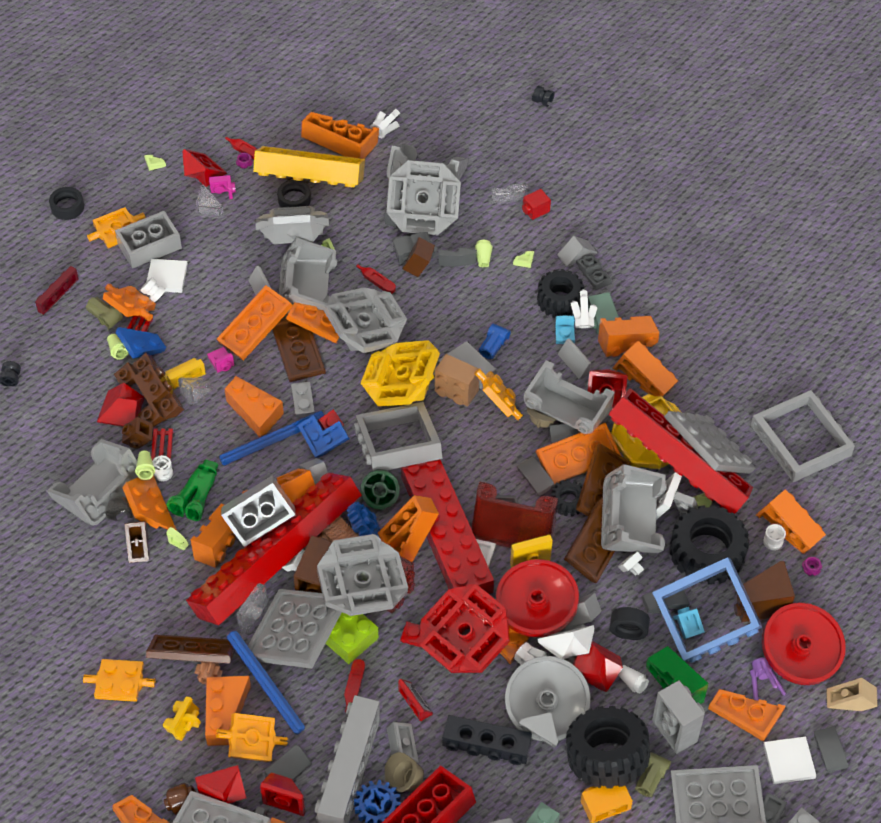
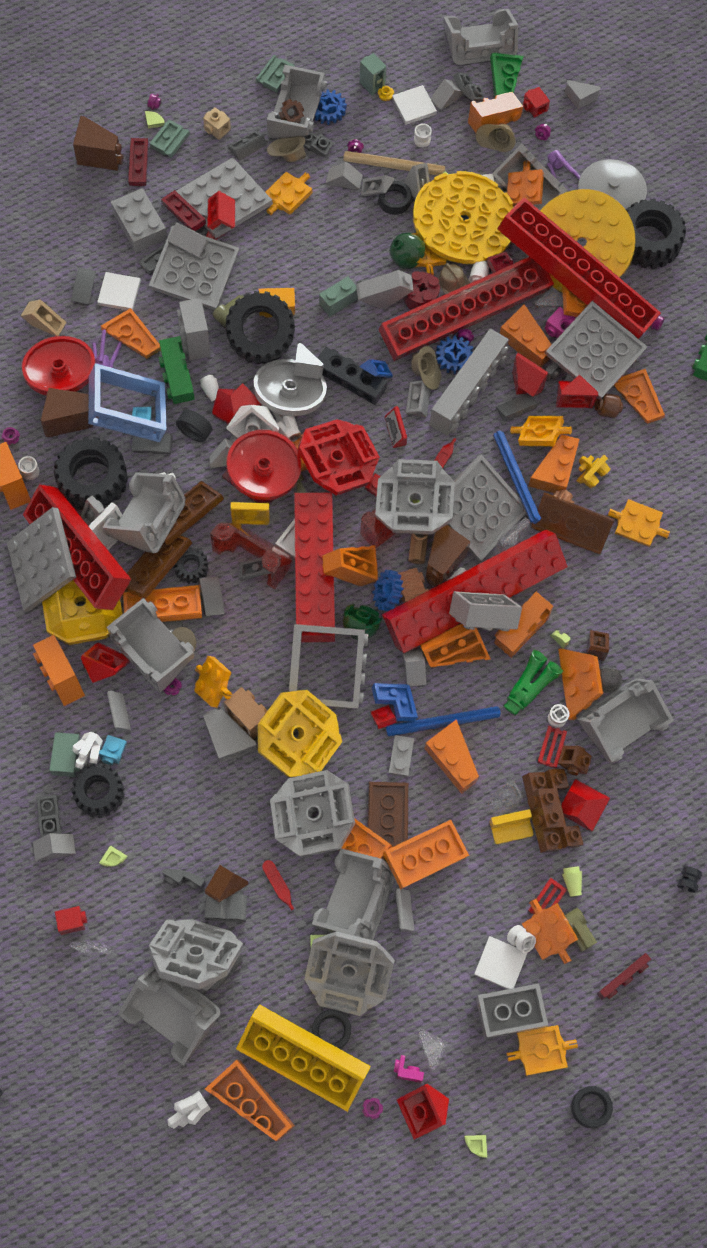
camera: 165 degrees left, 15 degrees up
blue wing [116,327,166,359] -> none
yellowish green cone [135,451,155,480] -> none
dark pink bracket [207,347,234,373] -> none
red piece [225,137,257,160] -> none
yellowish green cone [475,240,493,267] -> none
blue piece [479,323,511,359] -> none
orange wedge [598,316,659,357] -> none
none -> blue slope [360,359,393,378]

